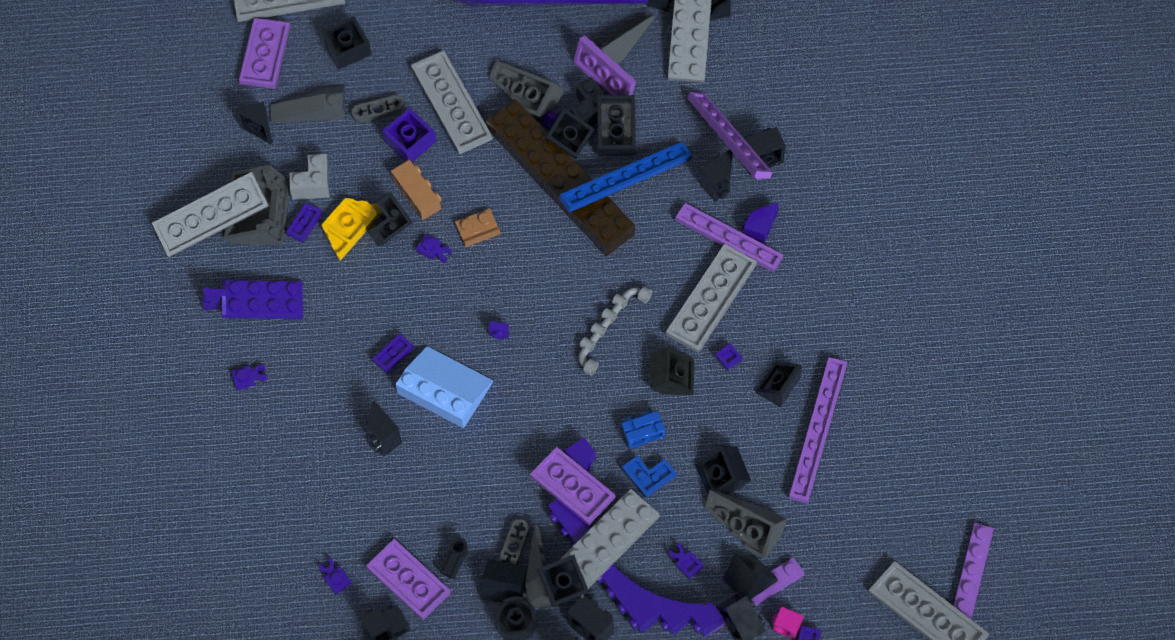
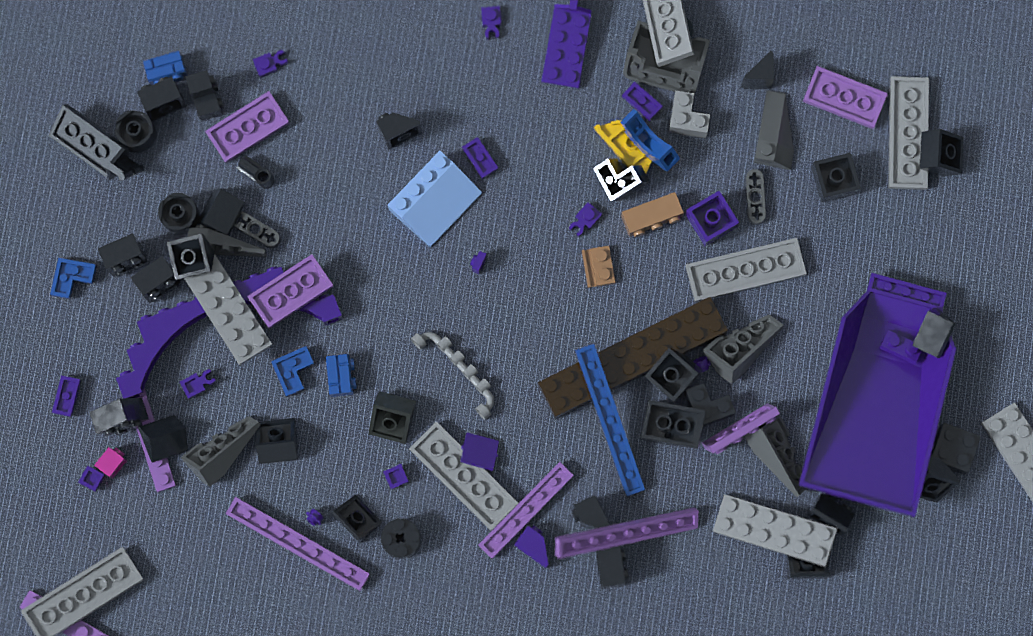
camera: 105 degrees right, 15 degrees up
none -> dark purple plate [306,509,324,526]
none -> black brick [381,518,421,559]
none -> dark purple piece [460,432,499,471]
none -> blue arch [620,109,680,172]

